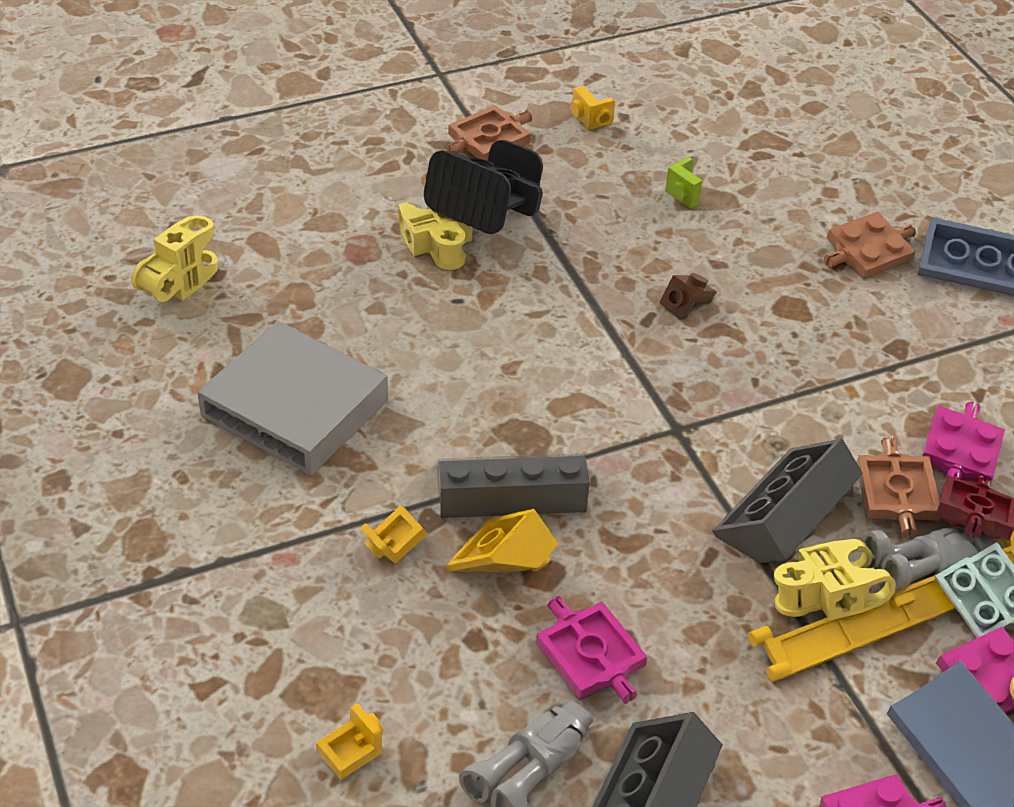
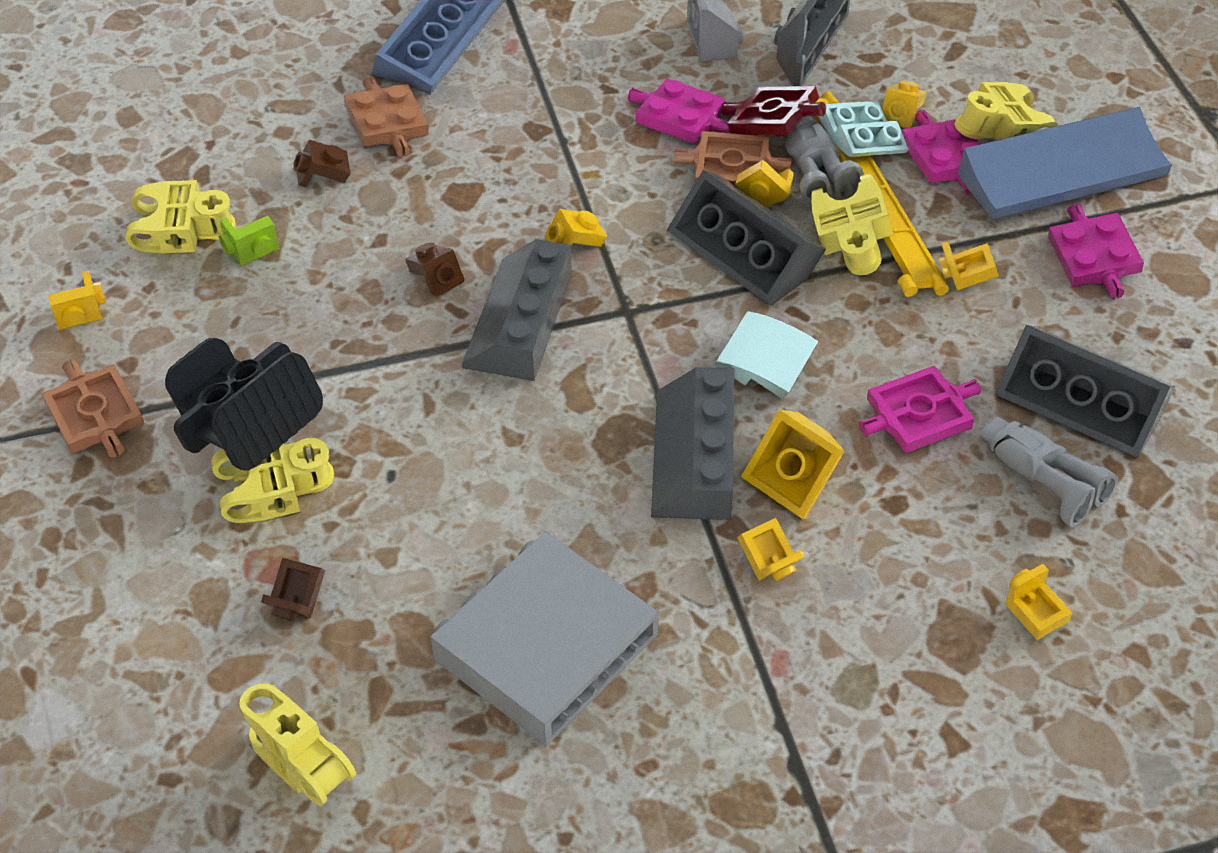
camera: 80 degrees left, 5 degrees up
none -> light yellow piece [125,180,236,254]
none -> reddish brown bracket [261,558,325,622]
none -> reddish brown bracket [293,140,350,187]
none -> dark grey slope [462,239,572,381]
none -> yellow bracket [544,209,607,247]
none -> light aqua slope [714,311,818,399]
none -> yellow bracket [735,160,794,208]
none -> yellow bracket [939,242,999,291]

